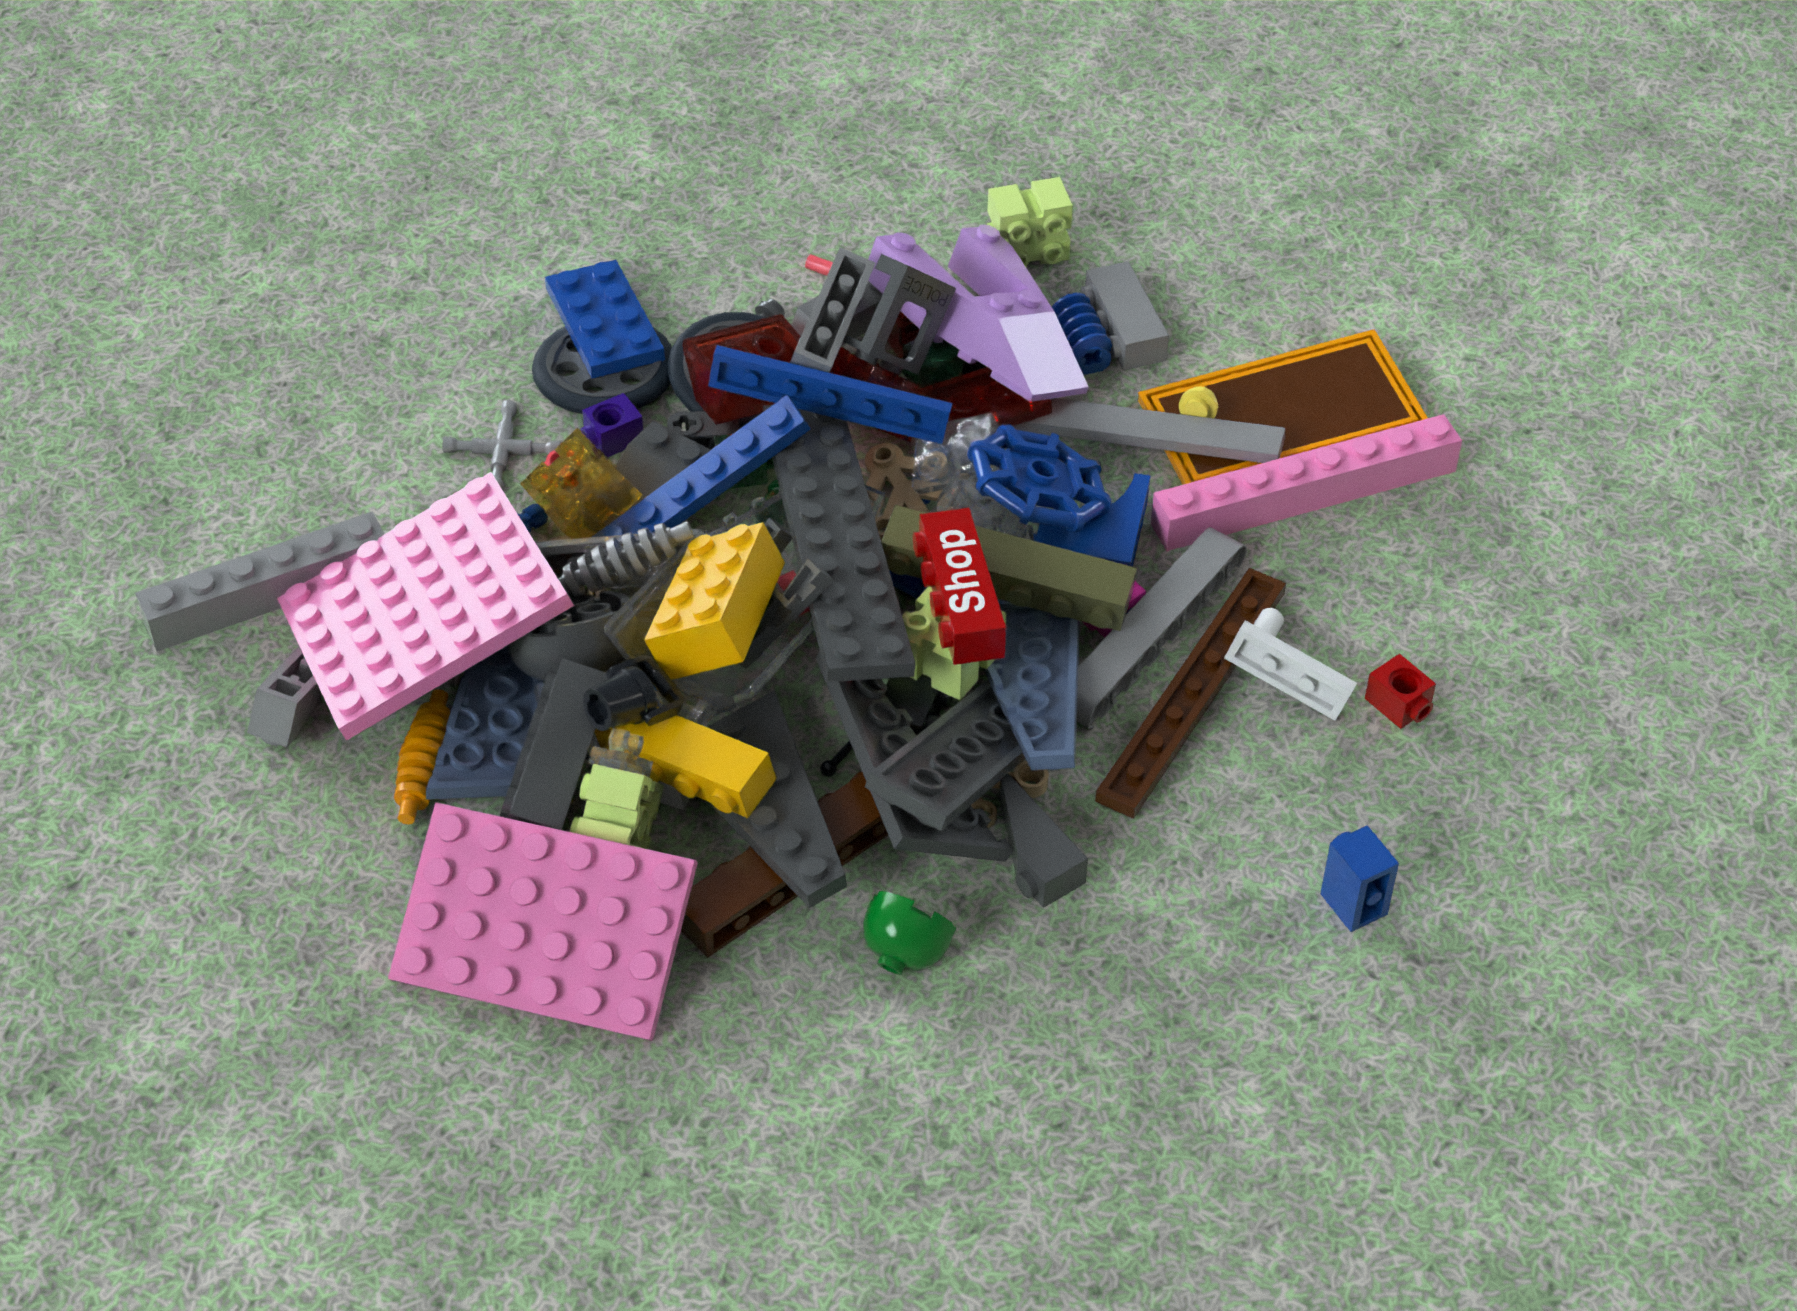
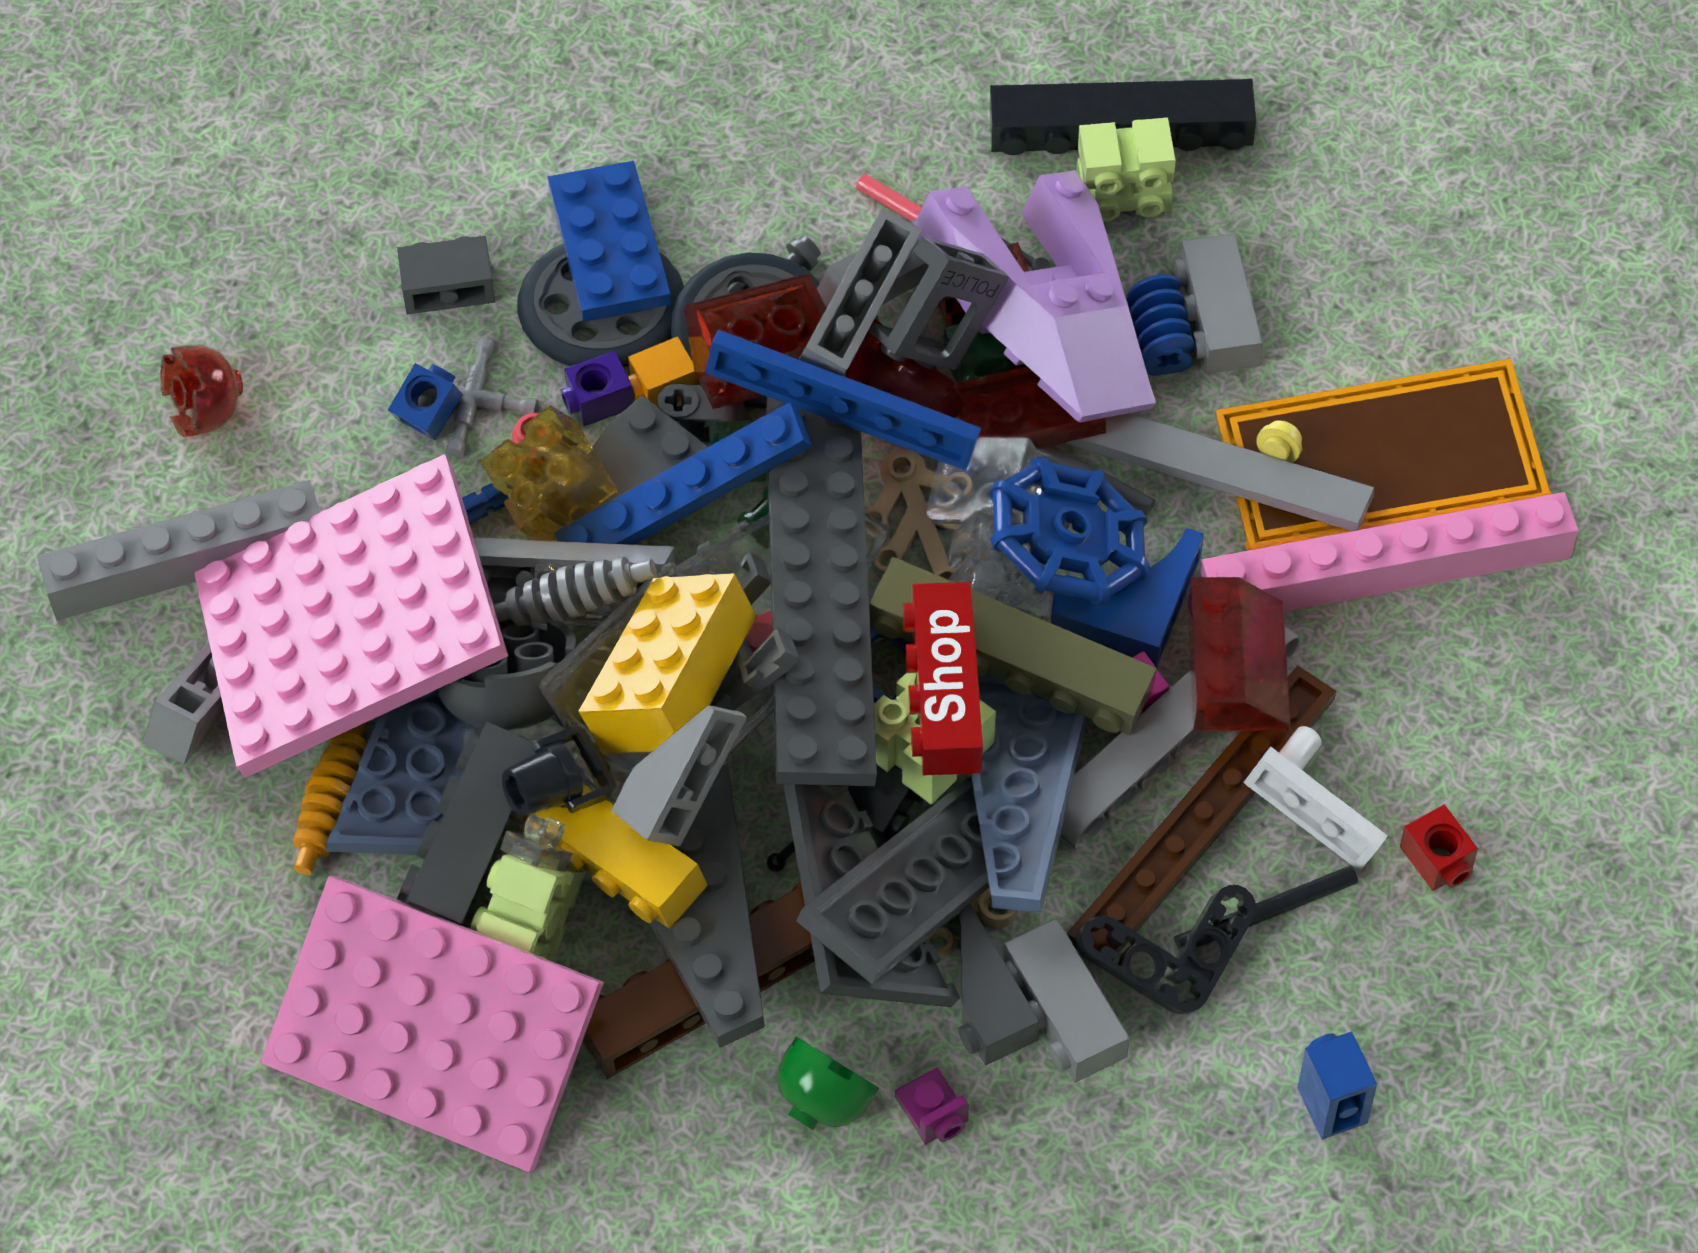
camera: 10 degrees right, 10 degrees up
none -> clear red cylinder [160,345,243,438]
none -> blue brick [388,363,463,440]
none -> dark grey brick [397,235,495,315]
none -> light grey slope [611,705,747,846]
none -> light orange brick [628,336,698,408]
none -> magenta bracket [894,1067,969,1145]
none -> black brick [989,79,1256,155]
none -> light grey brick [1004,918,1130,1083]
none -> black beam [1076,885,1256,1014]
none -> black bar [1174,865,1358,951]
none -> clear red slope [1187,577,1291,731]

